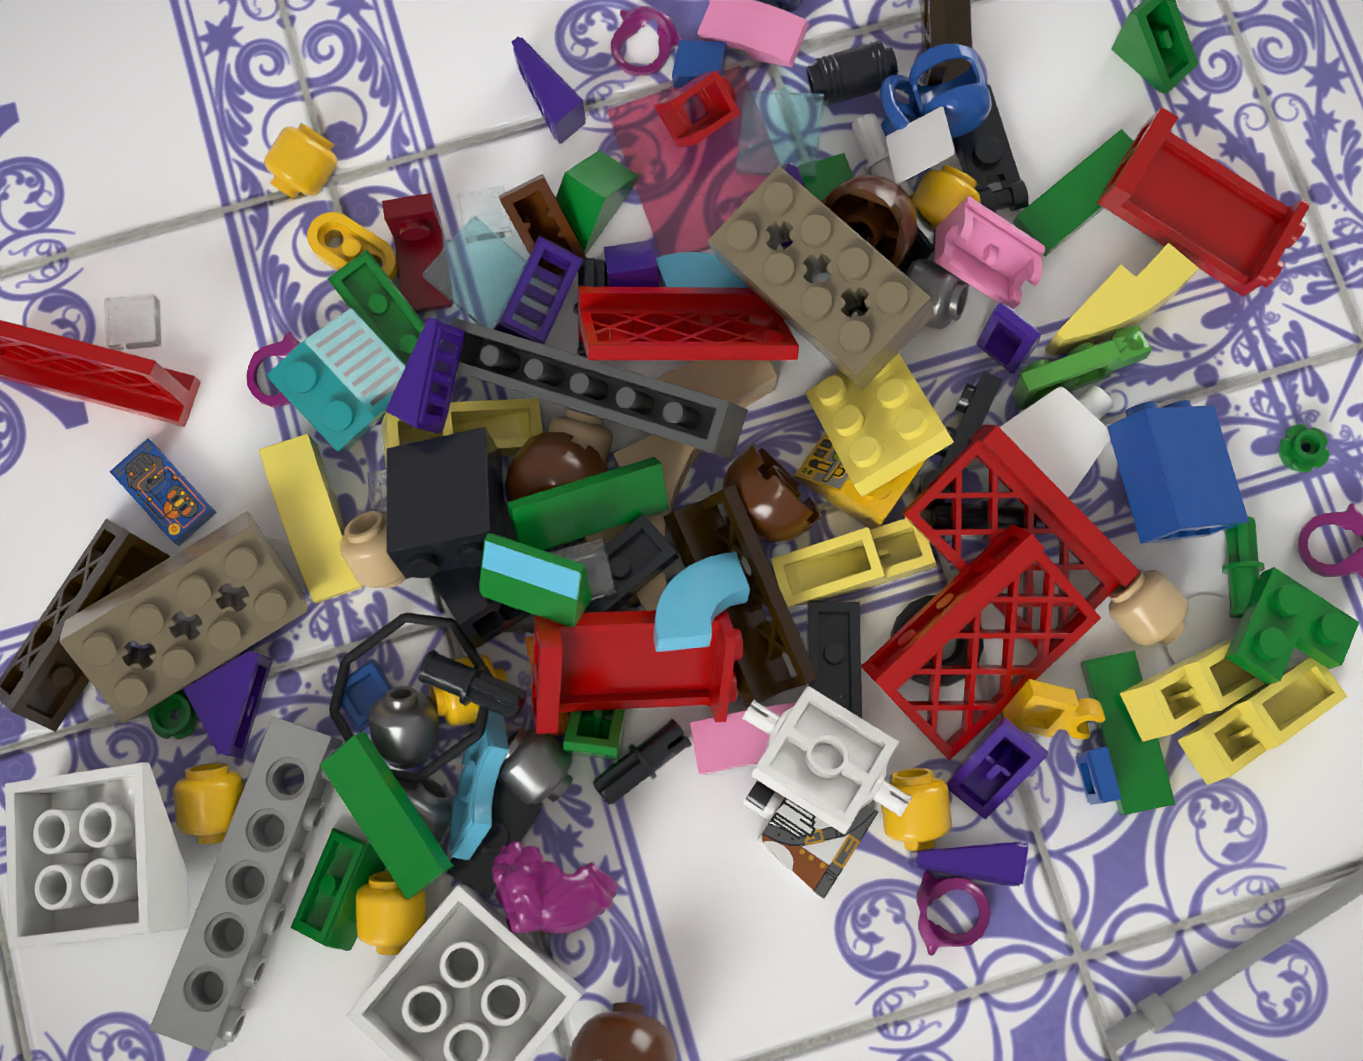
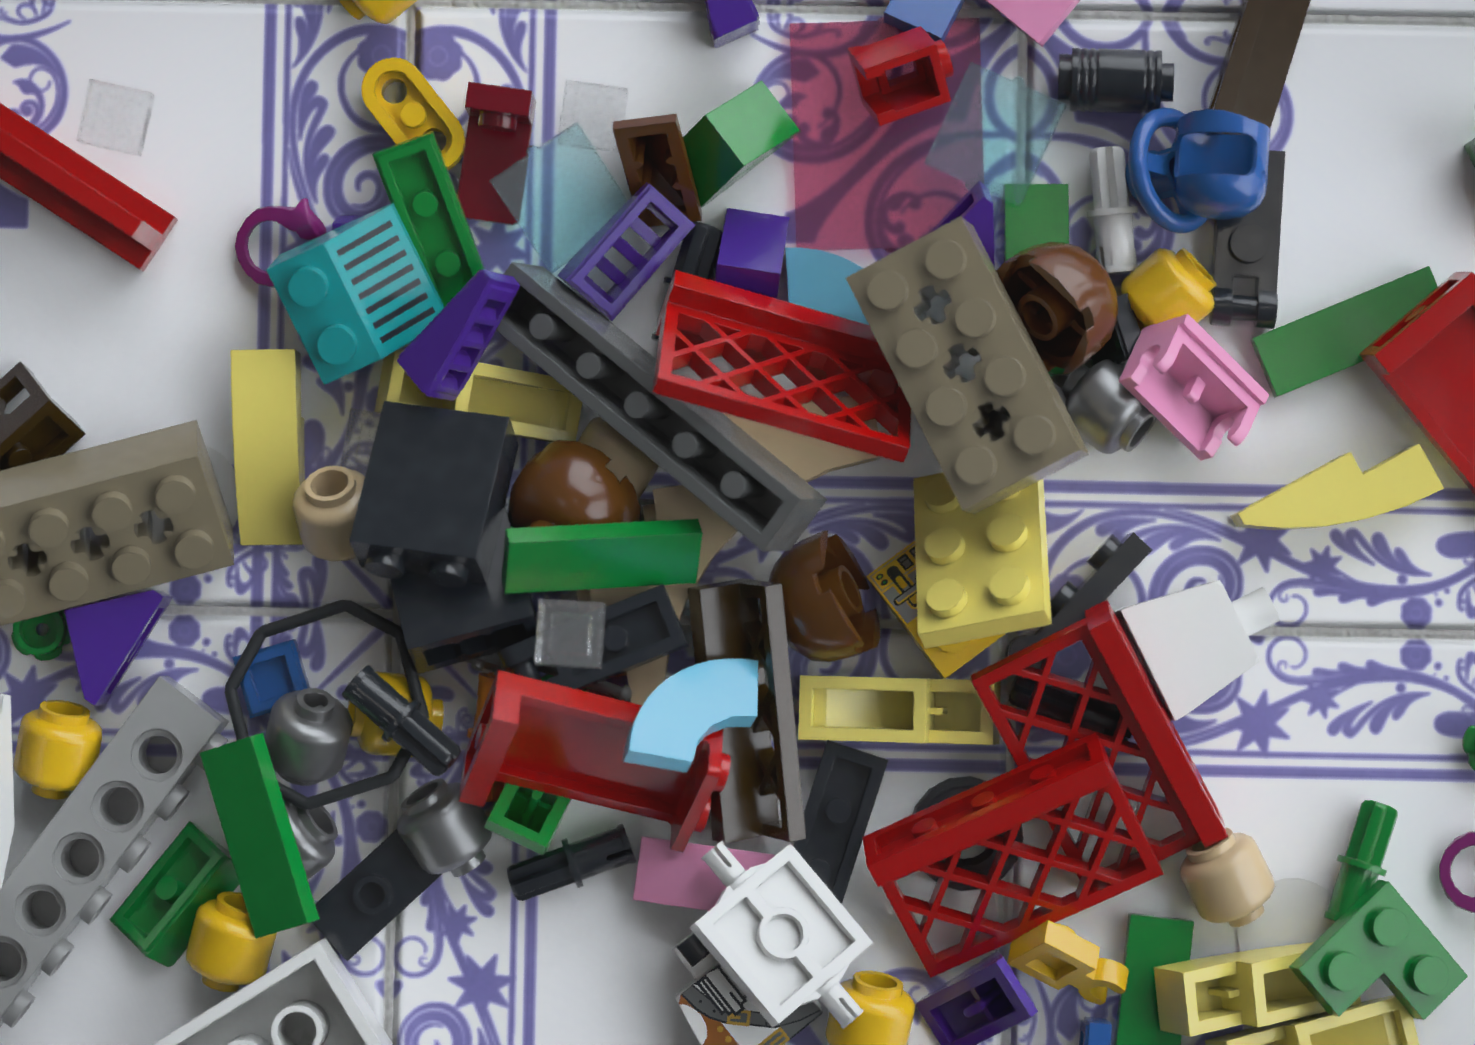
camera: 20 degrees right, 10 degrees up
tile [109,438,217,546] -> none
medium azure tile [449,710,509,860] -> none
green slope [479,533,592,627] -> none
magenta hair [492,841,619,935] -> none
white sticker [886,106,955,184] -> none
dark purple slope [976,302,1041,374] -> none
bright green hinge [1012,325,1152,410] -> none
blue brick [1107,400,1249,544] -> none

